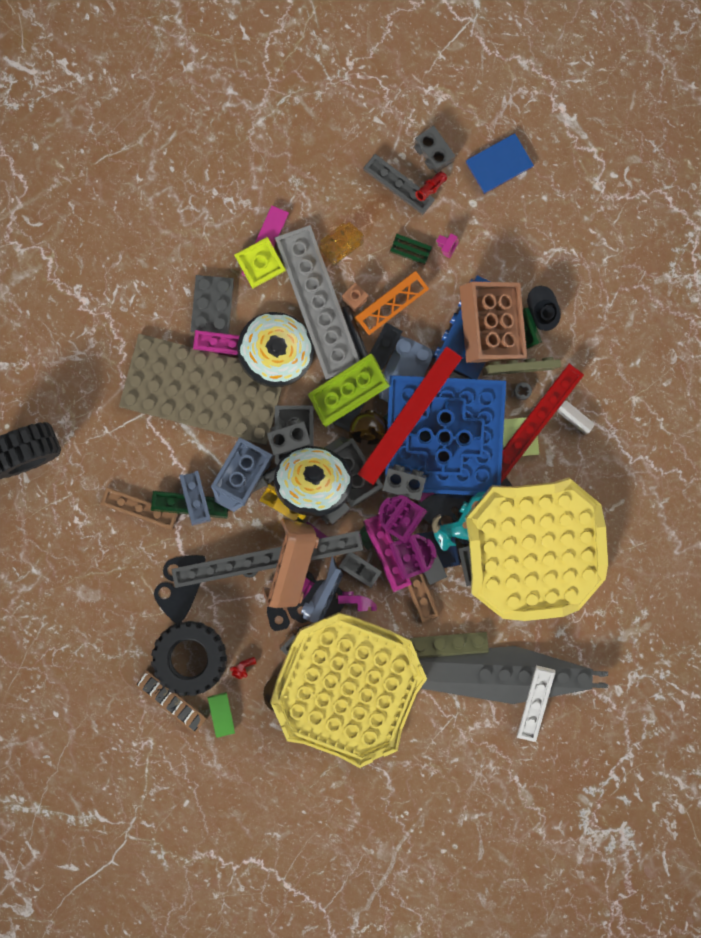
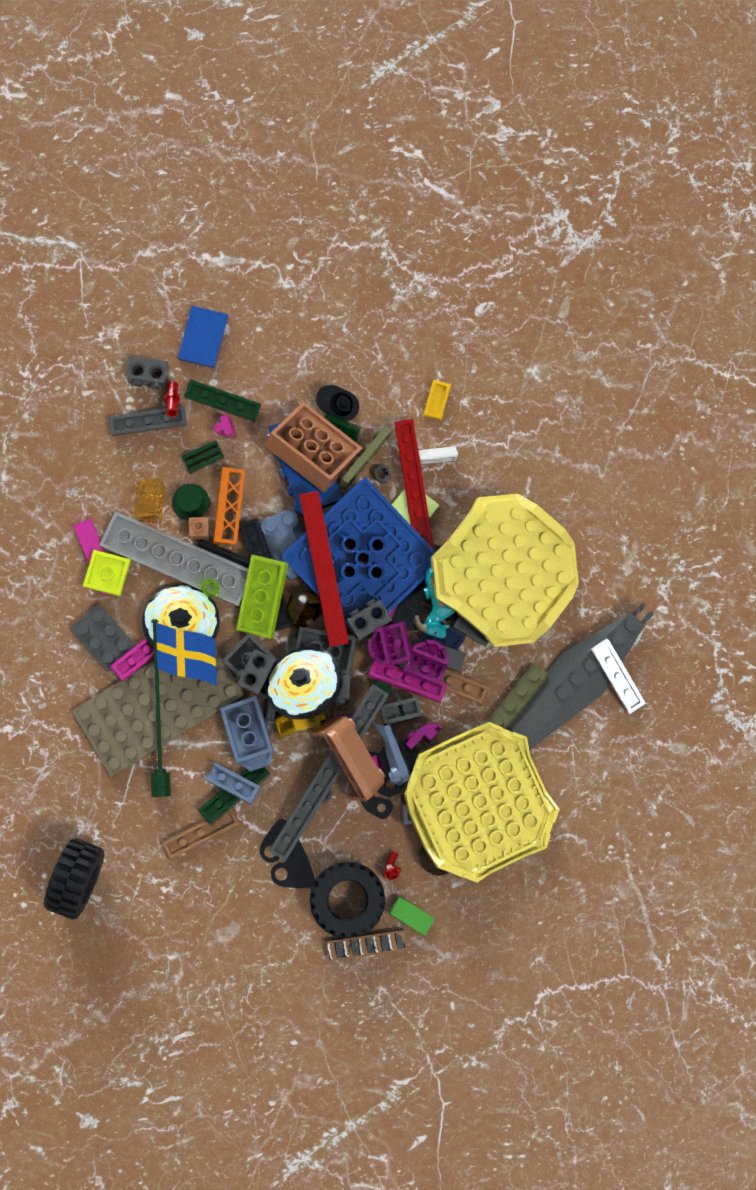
camera: 50 degrees left, 5 degrees down
none -> flag [150,619,217,797]
none -> dark green piece [172,484,210,521]
none -> dark green tile [184,379,261,422]
none -> clear neon green bush [201,579,219,597]
none -> yellow tile [423,380,451,421]

